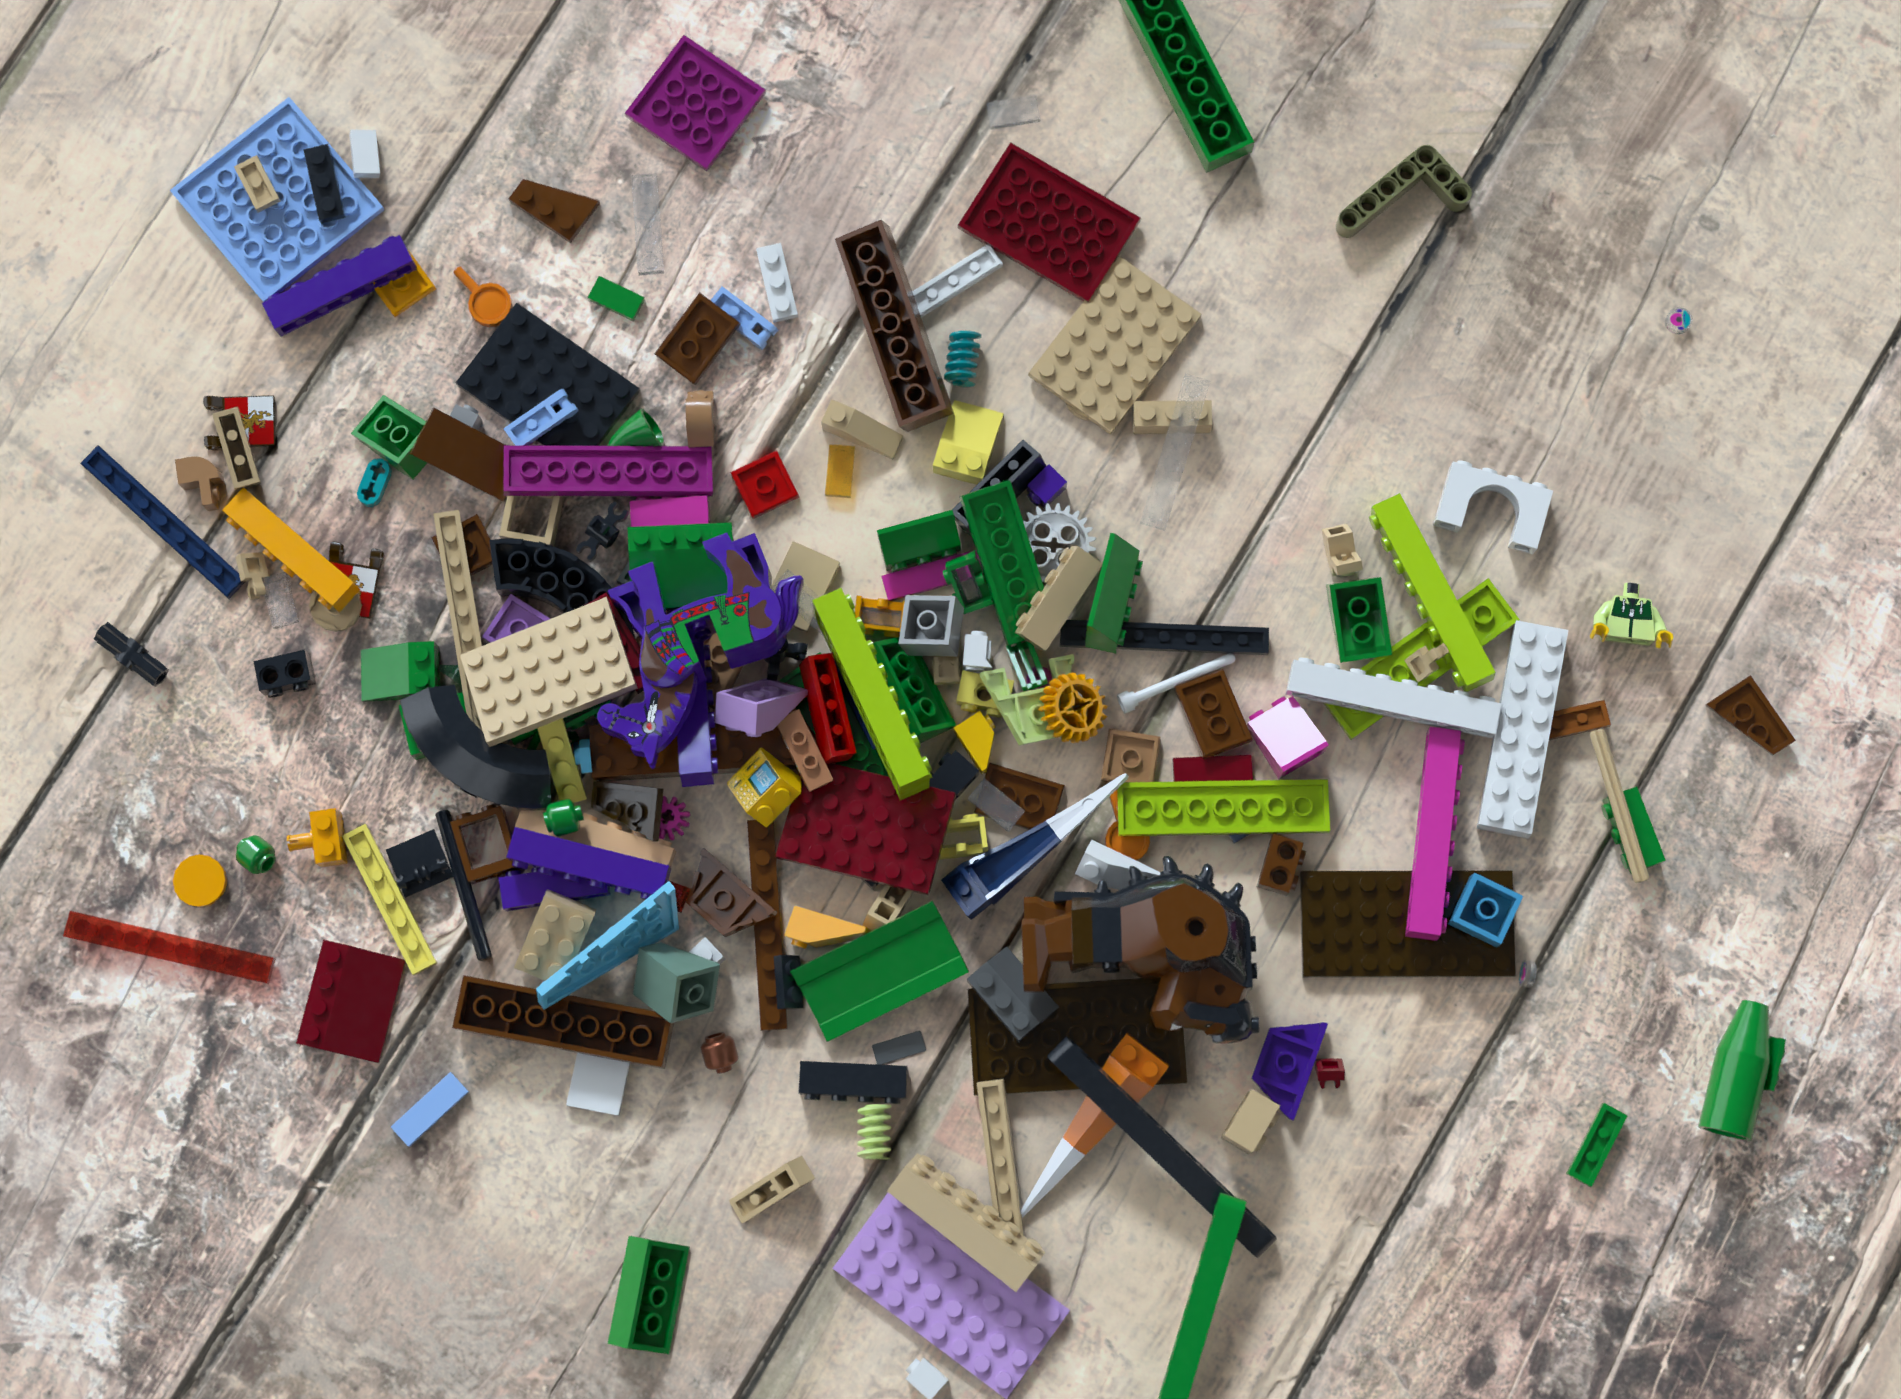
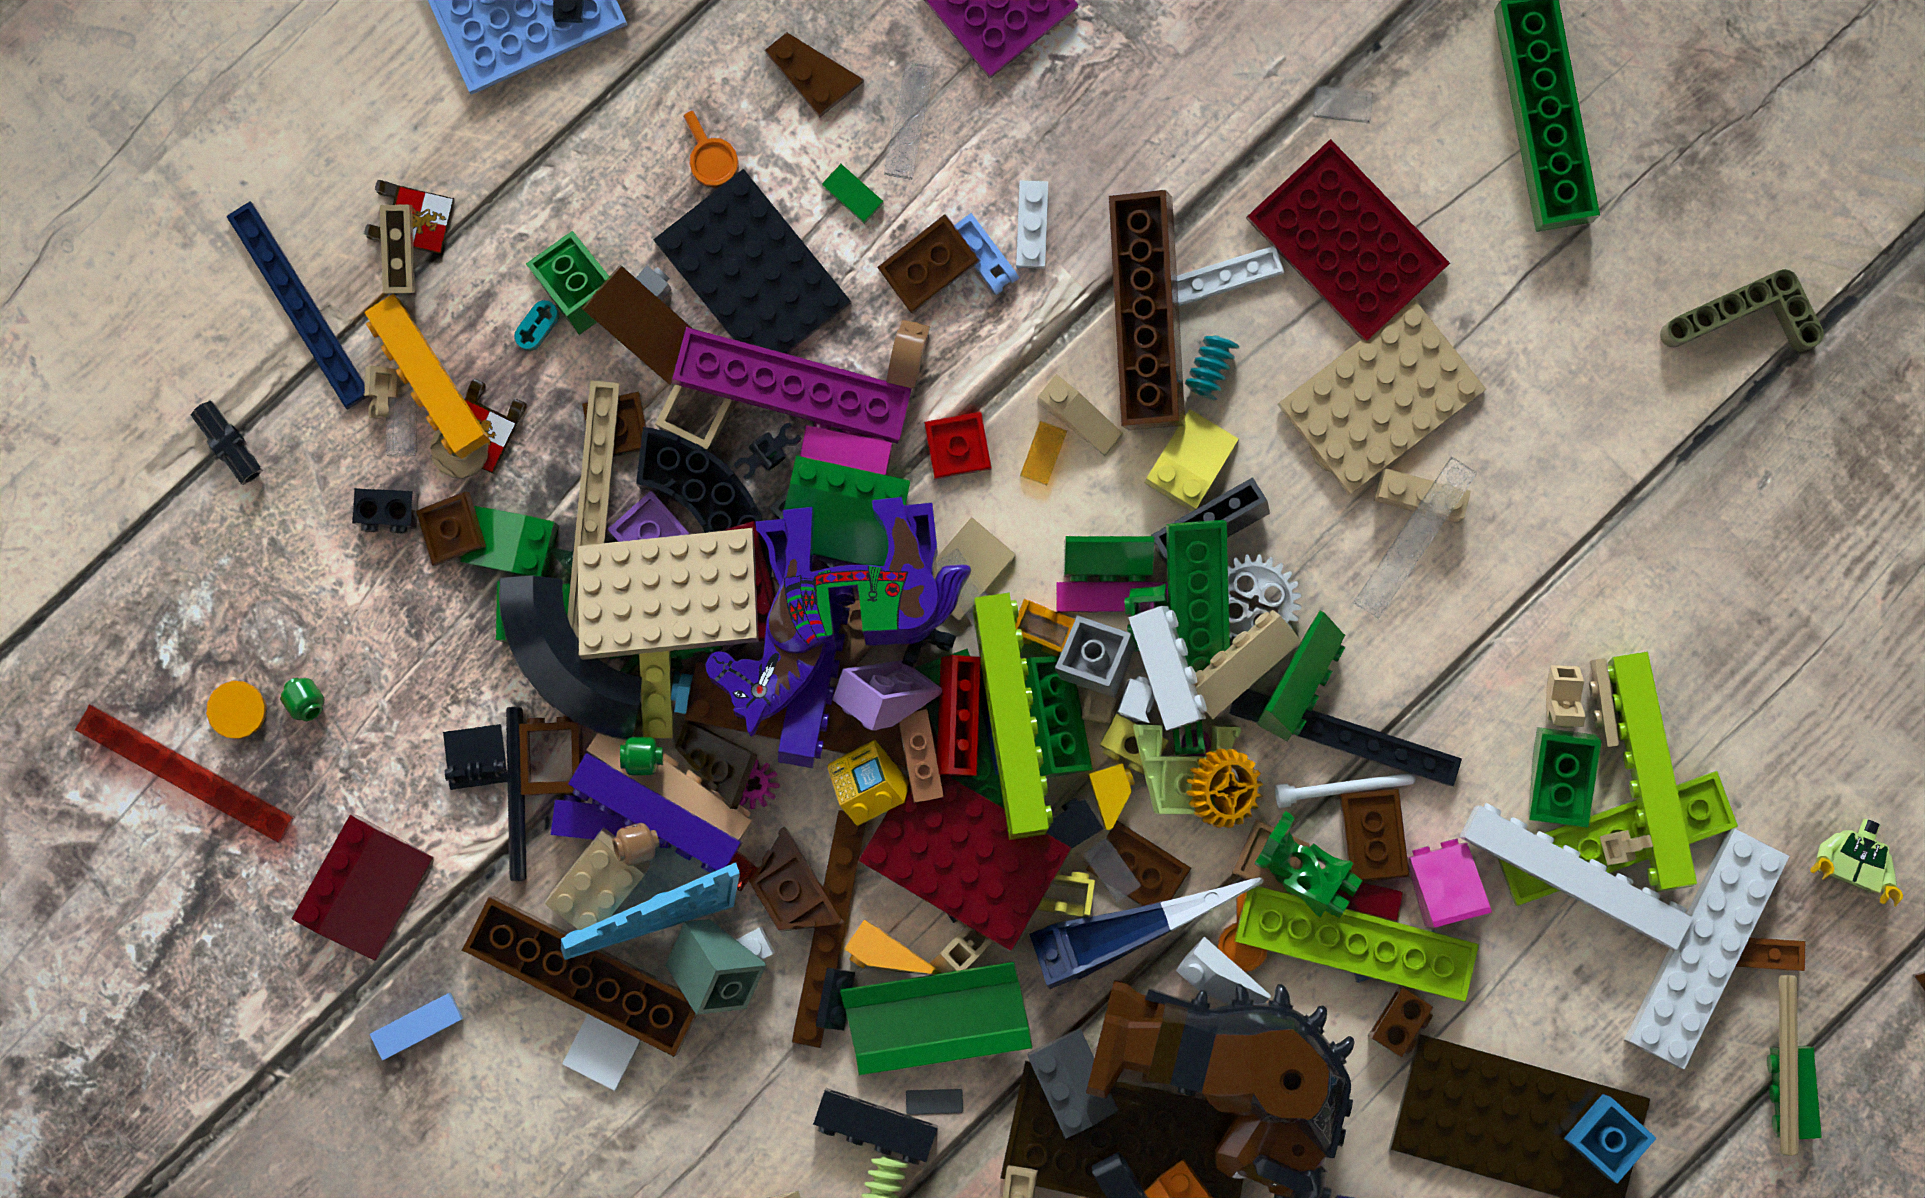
camera: 15 degrees right, 5 degrees up
medium nougat brick [175,456,225,511] -> none
dark purple brick [262,235,417,337] -> none
light orange brick [287,808,348,867] -> none
light yellow plate [342,824,437,976] -> none
light orange tile [373,251,436,317] -> none
light blue plate [503,389,578,446] -> none
green hat [607,408,664,446] -> none
copper head [700,1032,739,1074] -> none
dark purple brick [1027,464,1067,509] -> none
dark pink brick [1405,727,1465,941] -> none
white arch [1433,461,1553,554] -> none
none -> reddish brown tile [416,492,486,566]
none -> medium nougat head [612,823,659,866]
none -> white brick [1128,606,1207,731]
none -> green hips [1254,811,1363,918]
none -> tan plate [1589,658,1619,748]

